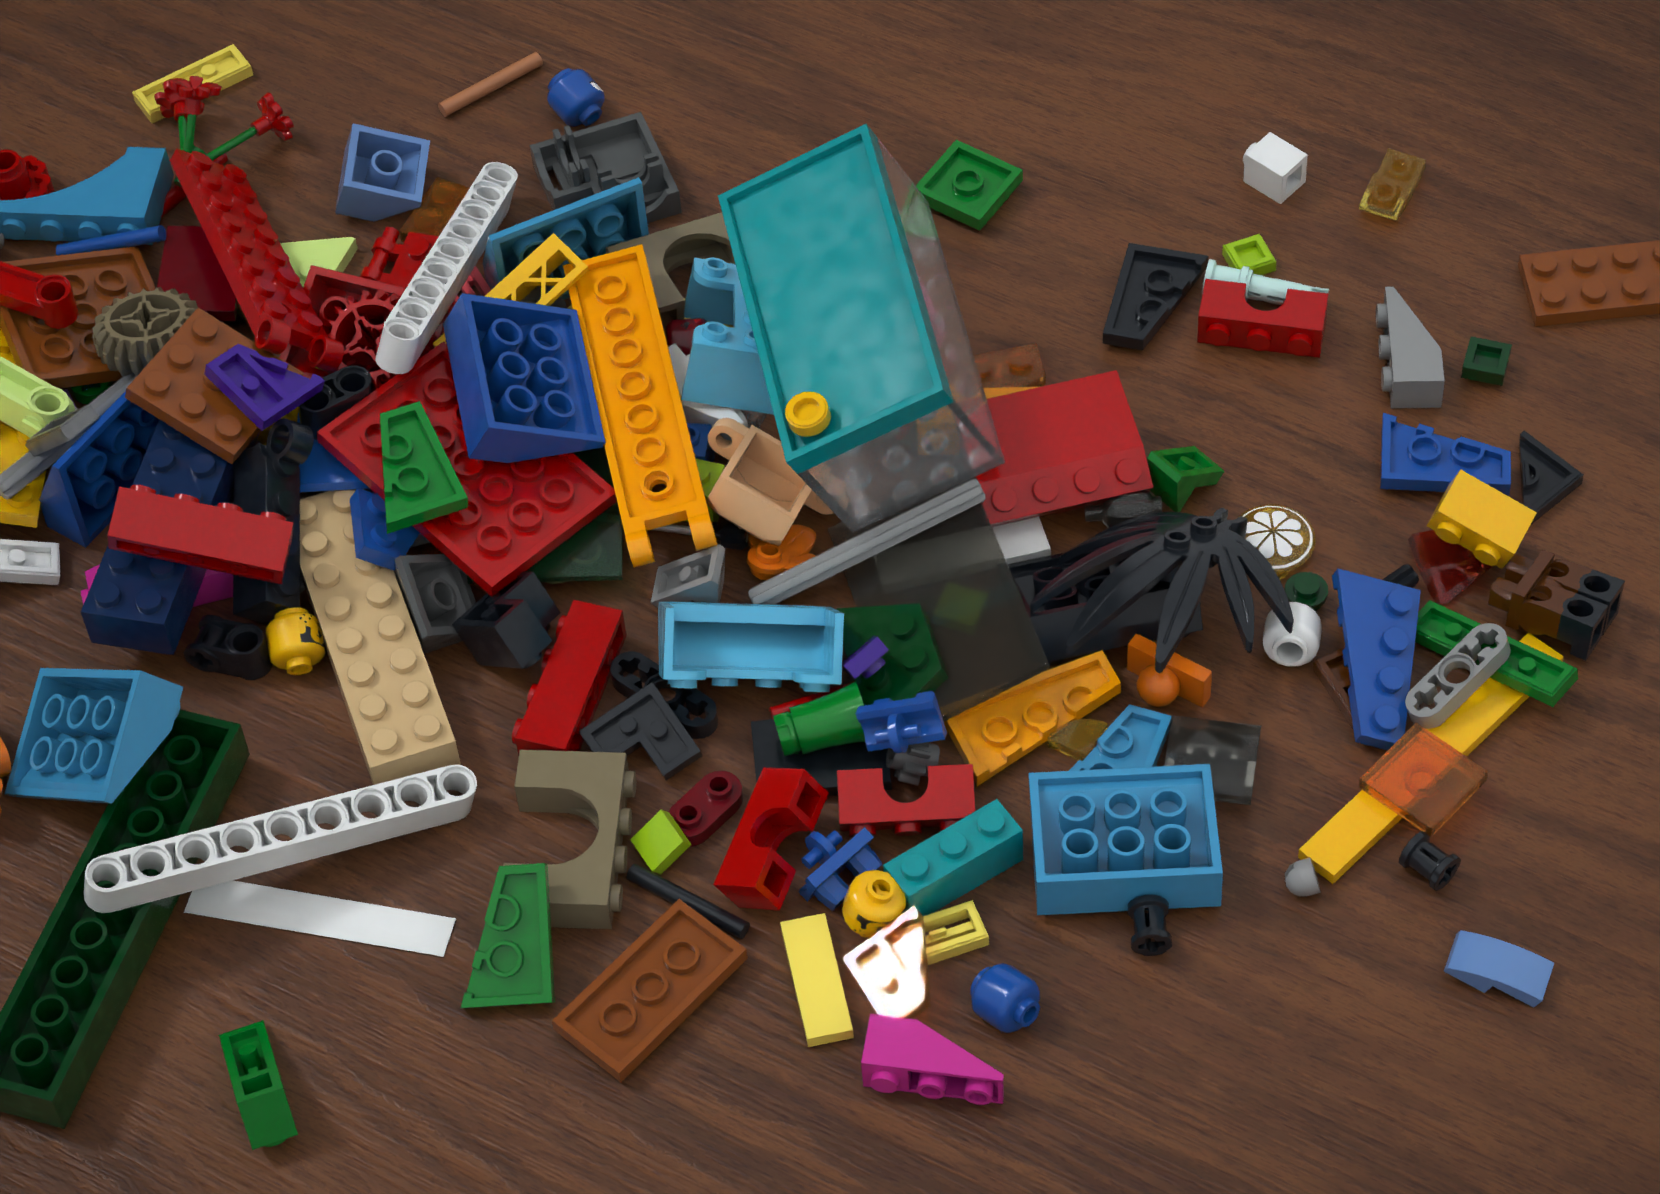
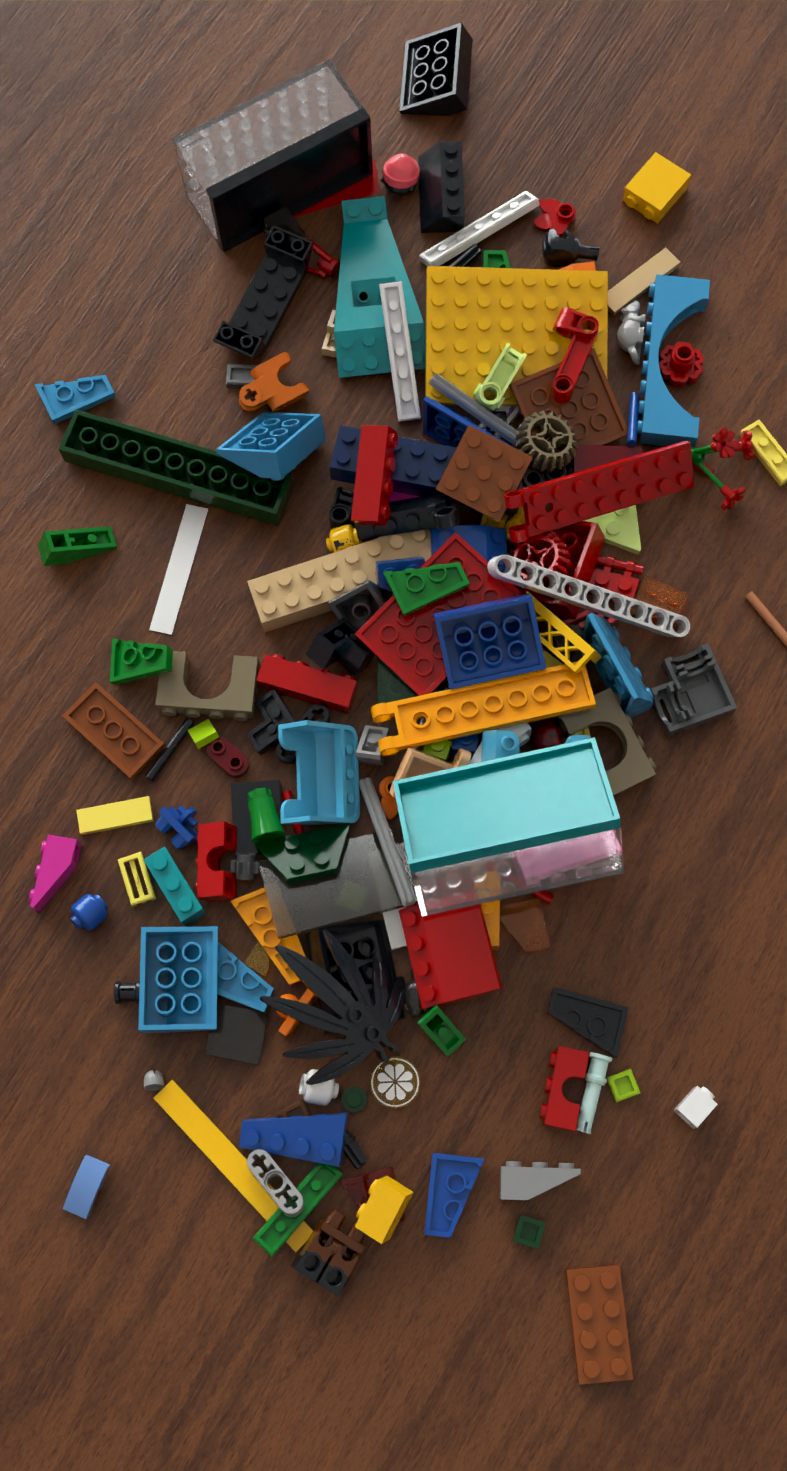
camera: 90 degrees right, 20 degrees up
flat silver tile [25,405,99,456] -> none
white beam [84,765,477,913] -> none
dark purple wing [204,344,325,431] -> none
black beam [298,366,373,440] -> none
medium blue slope [335,123,430,222] -> none
blue head [547,68,605,127] -> none
red arch [713,767,829,911] -> none
yellow tile [785,392,831,437] -> none
dark purple plate [842,636,889,679] -> none
yellow head [842,870,906,939] -> none
wing [842,905,931,1019] -> none
blue hips [855,691,947,754] -> none
green plate [913,140,1023,231] -> none
clear yellow slope [1359,148,1426,221] -> none
clear orange tile [1359,723,1488,837] -> none
black bush [1399,831,1461,891] -> none
black tile [1519,430,1584,525] -> none

